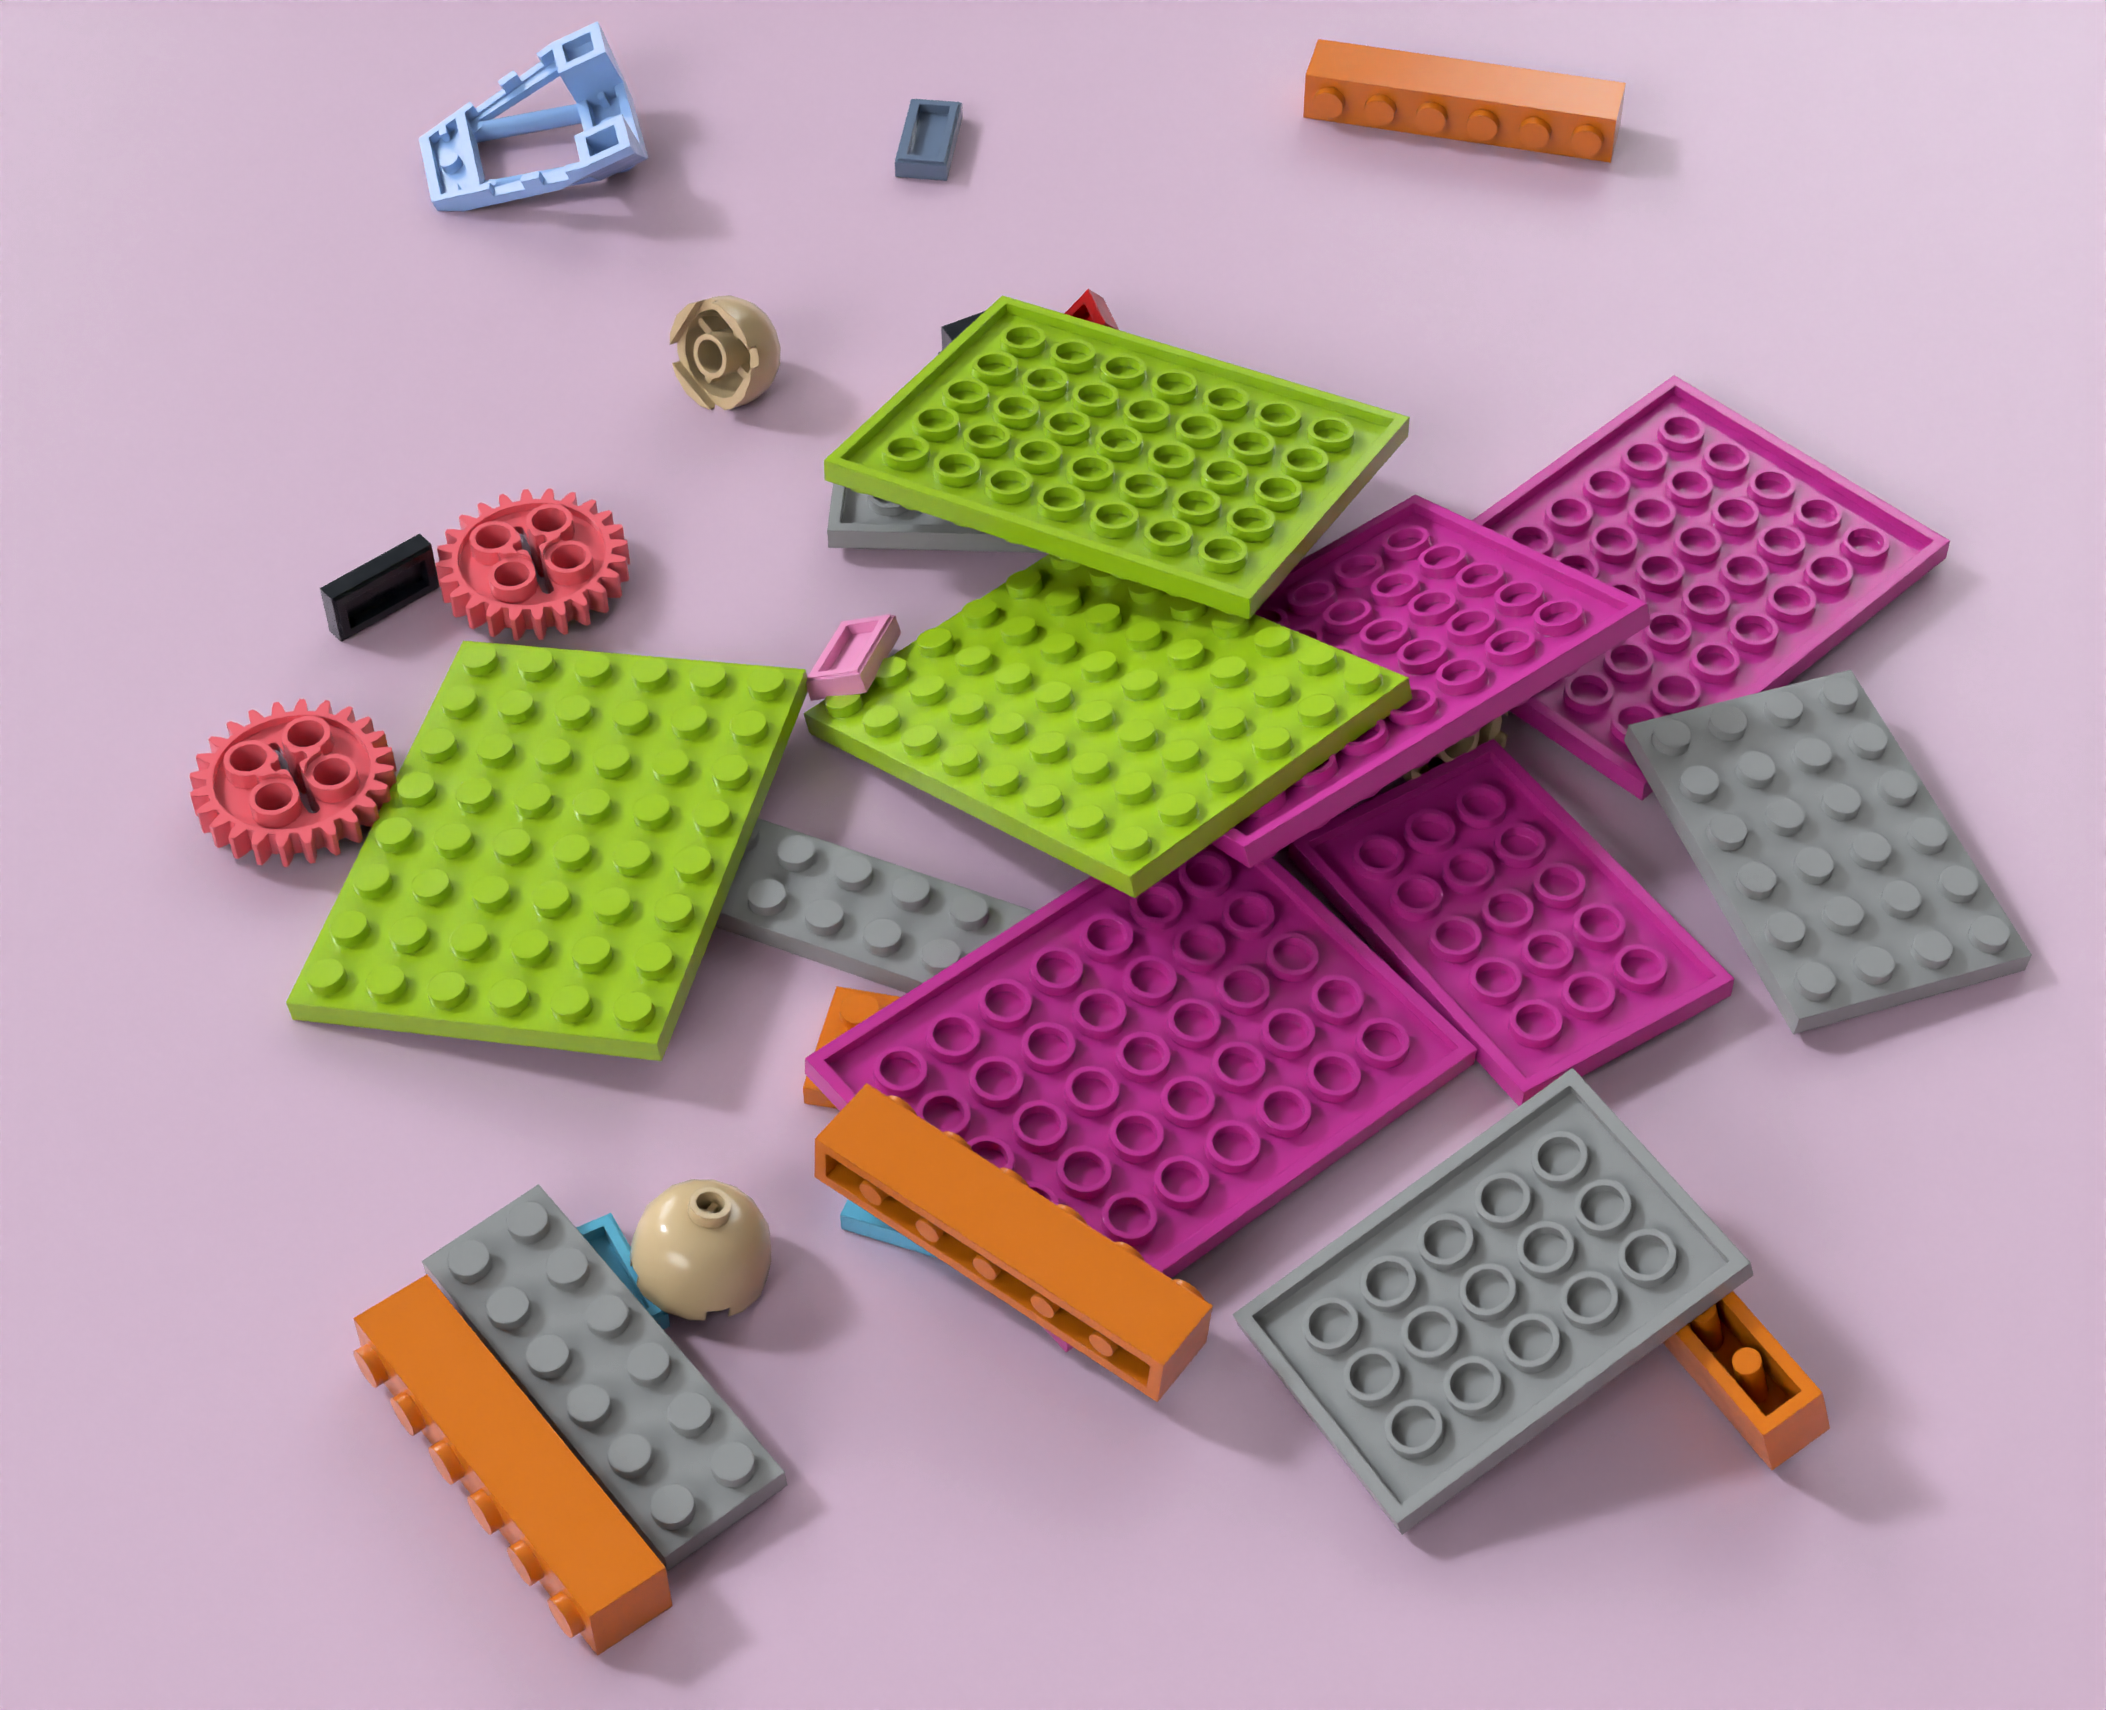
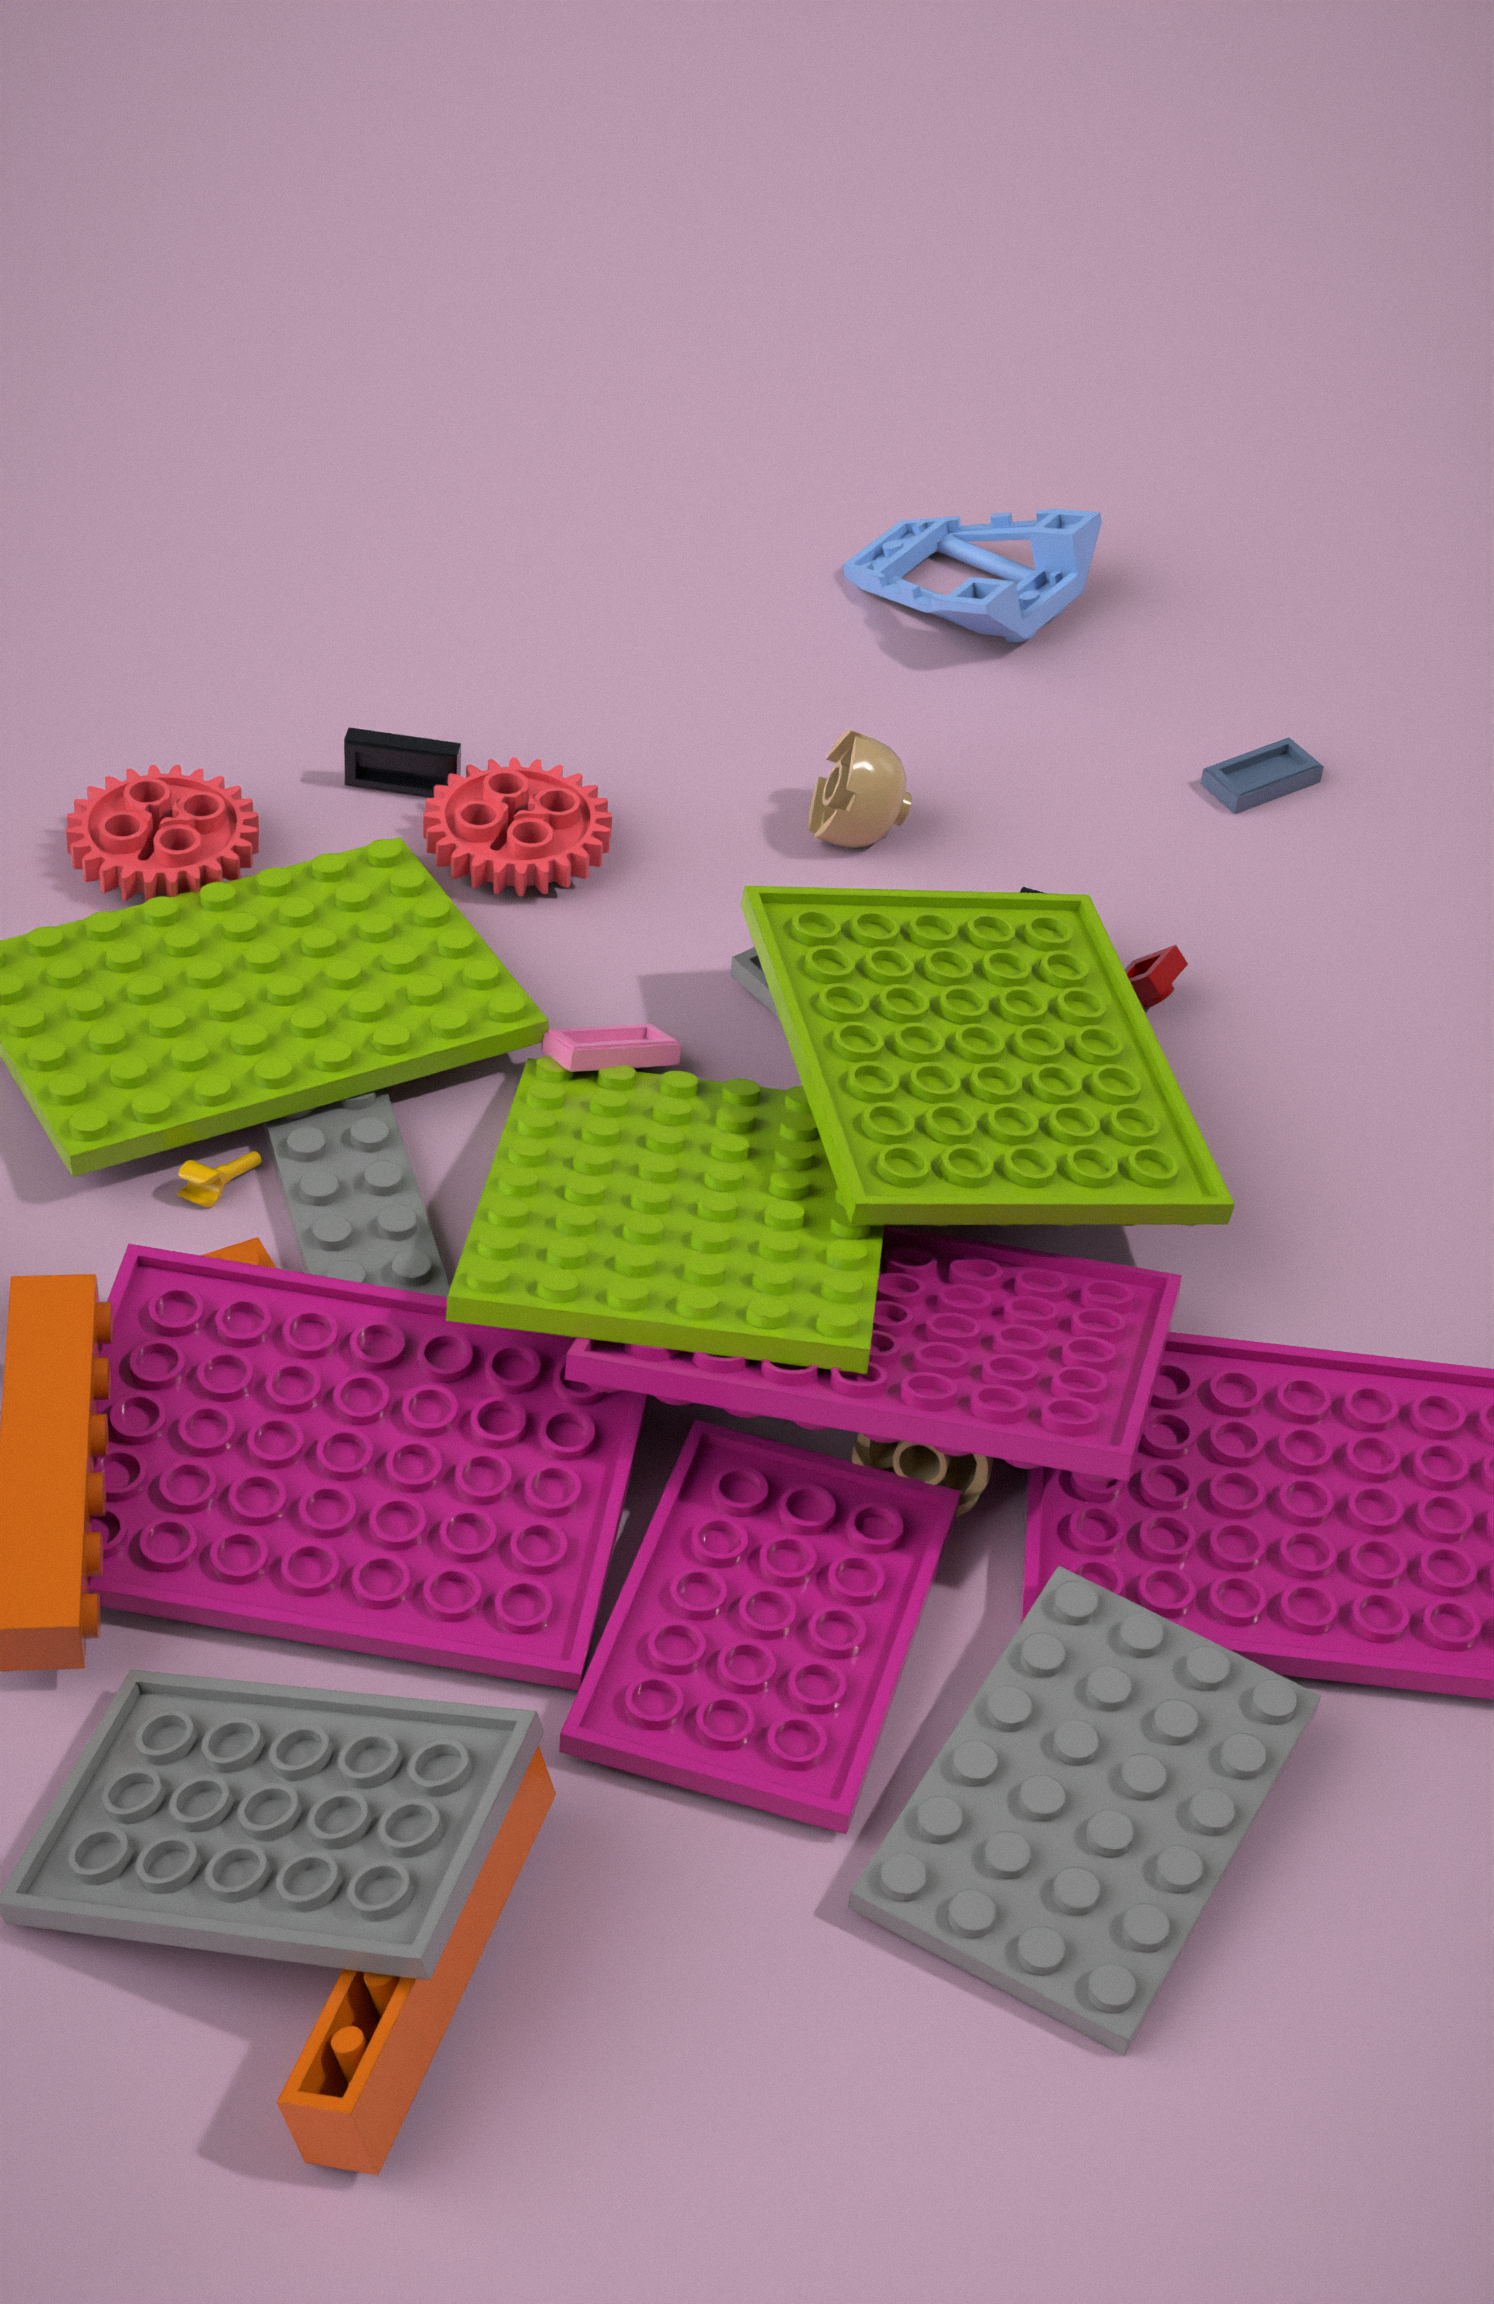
camera: 45 degrees right, 5 degrees down
none -> yellow hand [177,1151,262,1208]

